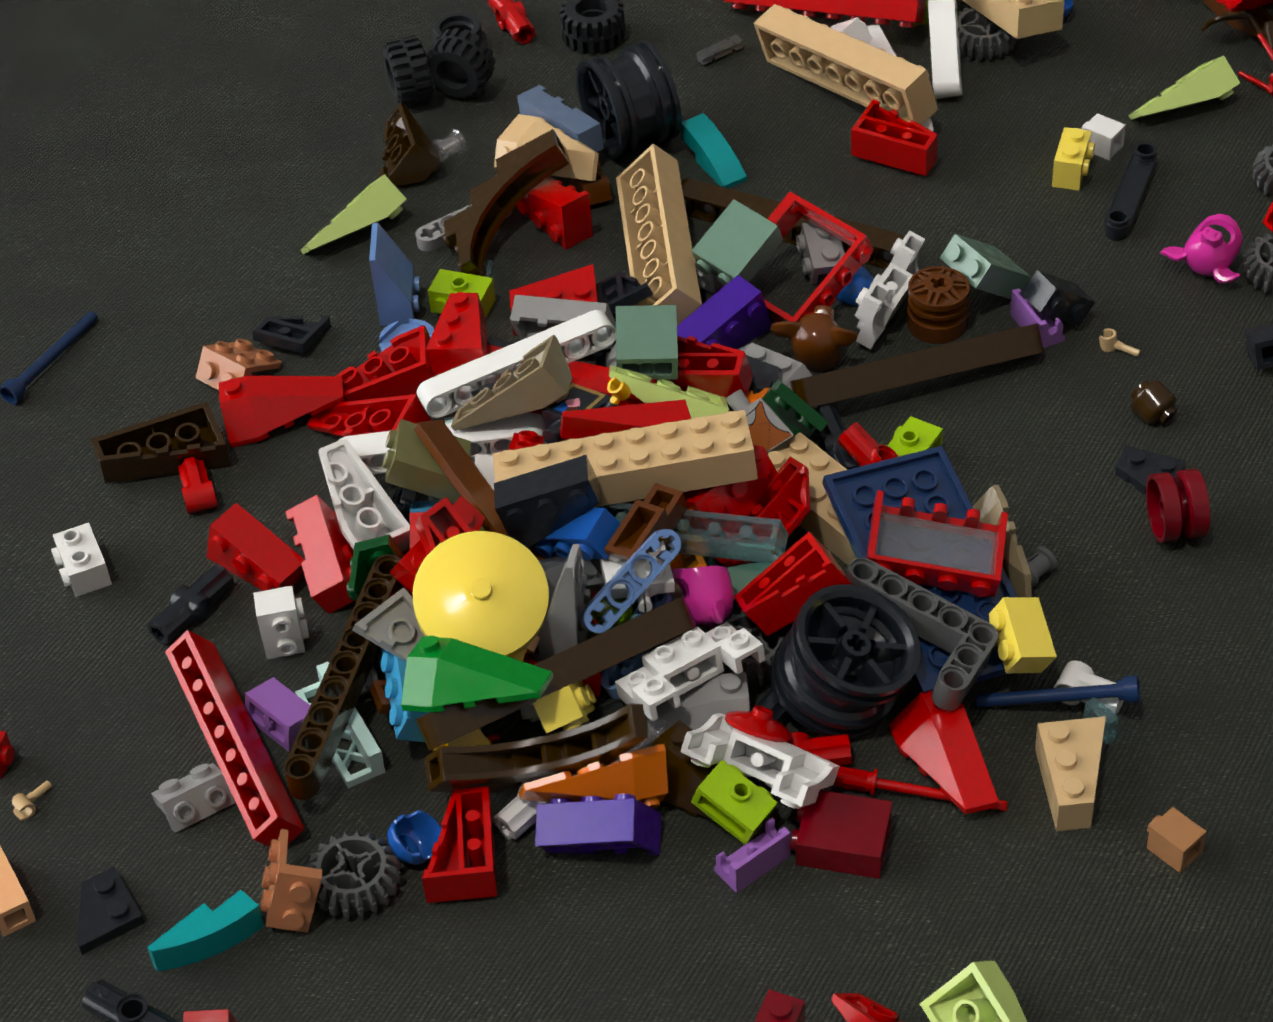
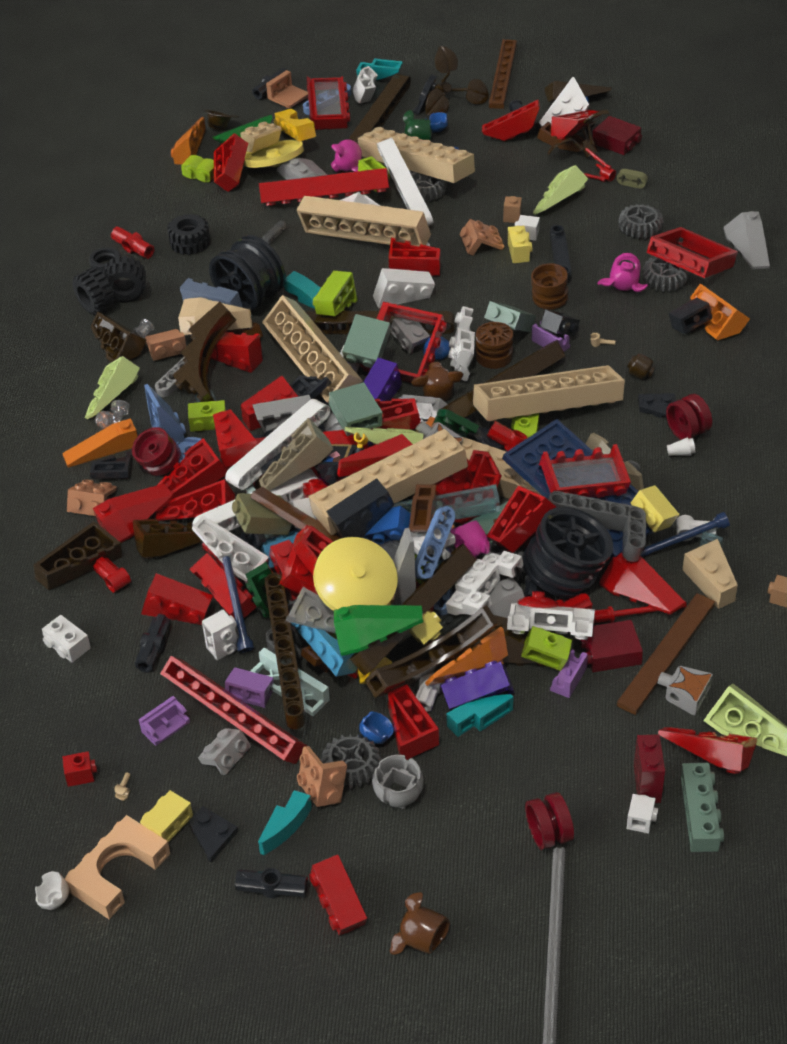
camera: 25 degrees left, 0 degrees up
none -> orange wedge [62,418,138,468]
none -> clear arm [95,400,130,429]
none -> dark red wheel [132,427,181,476]
none -> dark brown wedge [133,519,202,559]
none -> medium lavender hinge [139,696,190,746]
none -> light yellow brick [140,790,193,842]
none -> nougat bracket [145,329,186,361]
none -> dark blue piece [222,556,254,653]
none -> lime wedge [313,271,358,316]
none -> light grey piece [372,755,424,809]
none -> white wedge [373,268,435,308]
none -> teal slope [447,694,513,737]
none -> nougat bracket [460,219,505,255]
none -> tan brick [473,365,625,421]
none -> medium nougat brick [503,196,522,223]
none -> reddish brown wheel [531,263,568,309]
none -> reddish brown tile [617,593,715,715]
none -> light grey torso [658,666,713,716]
none -> white cone [667,437,696,456]

